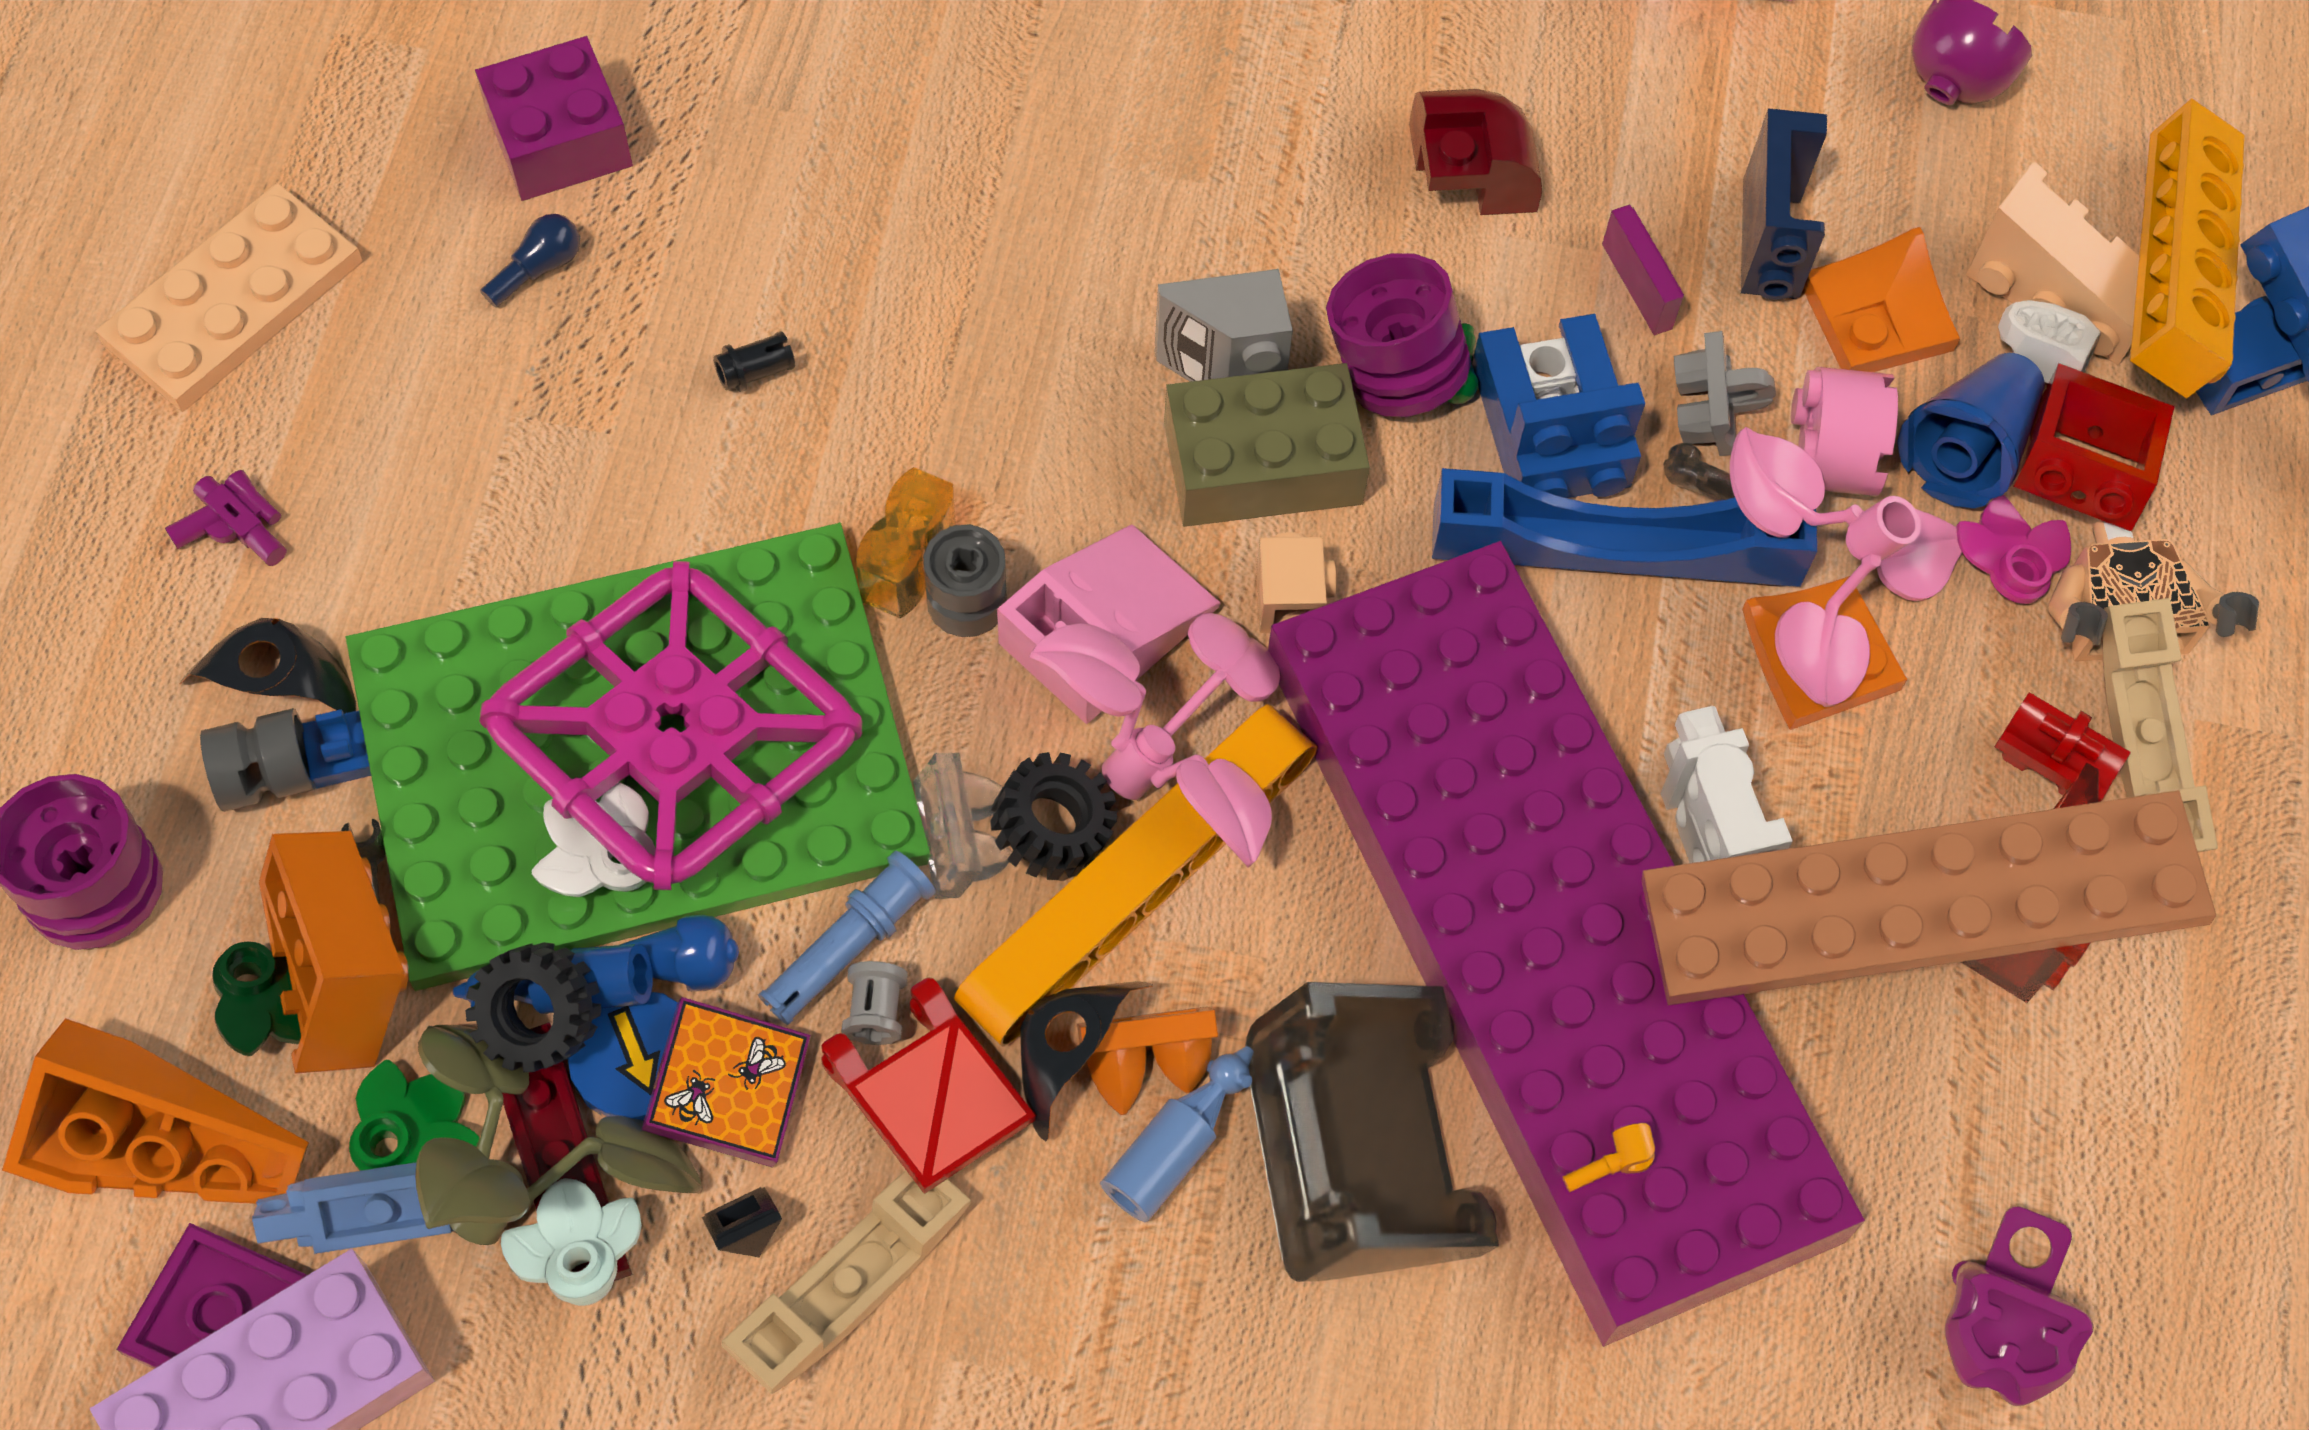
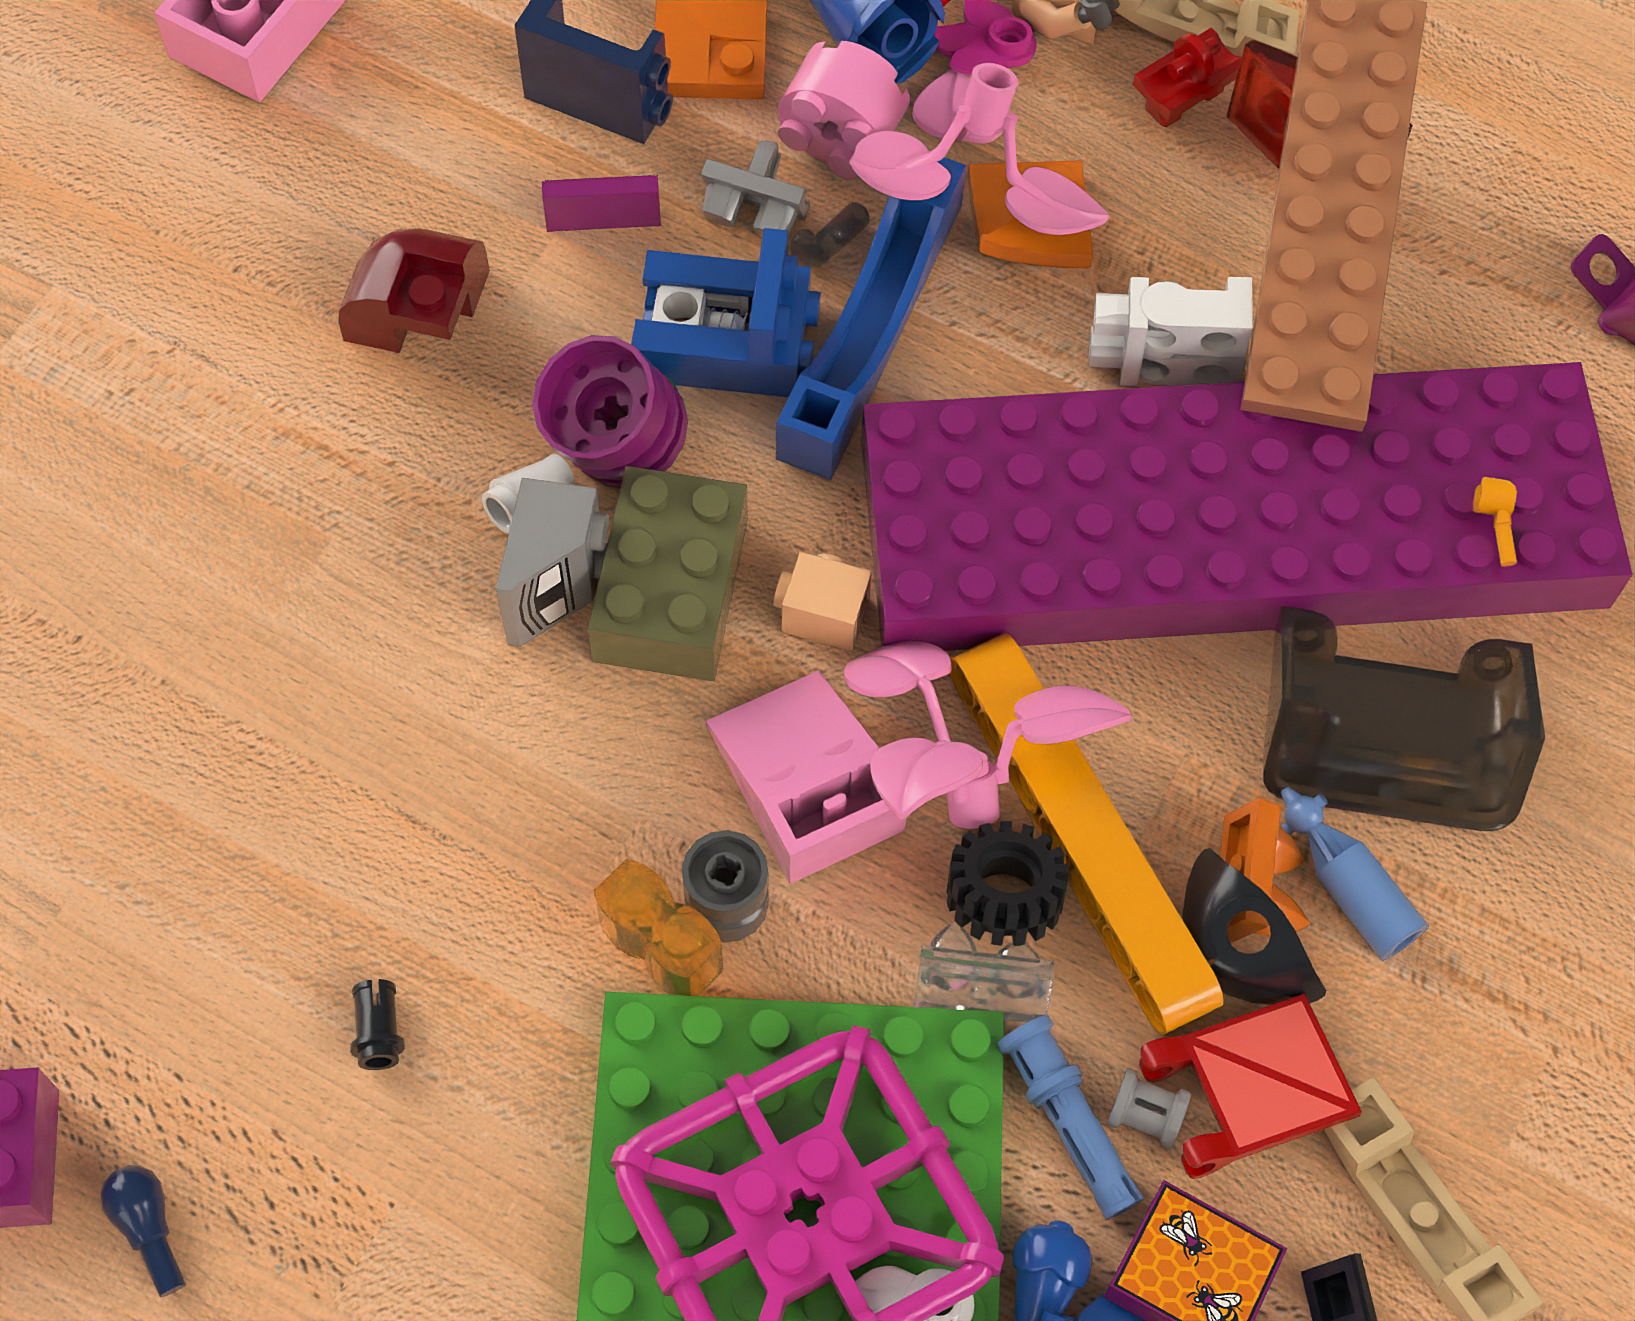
camera: 70 degrees left, 0 degrees up
none -> white cone [482,453,574,534]

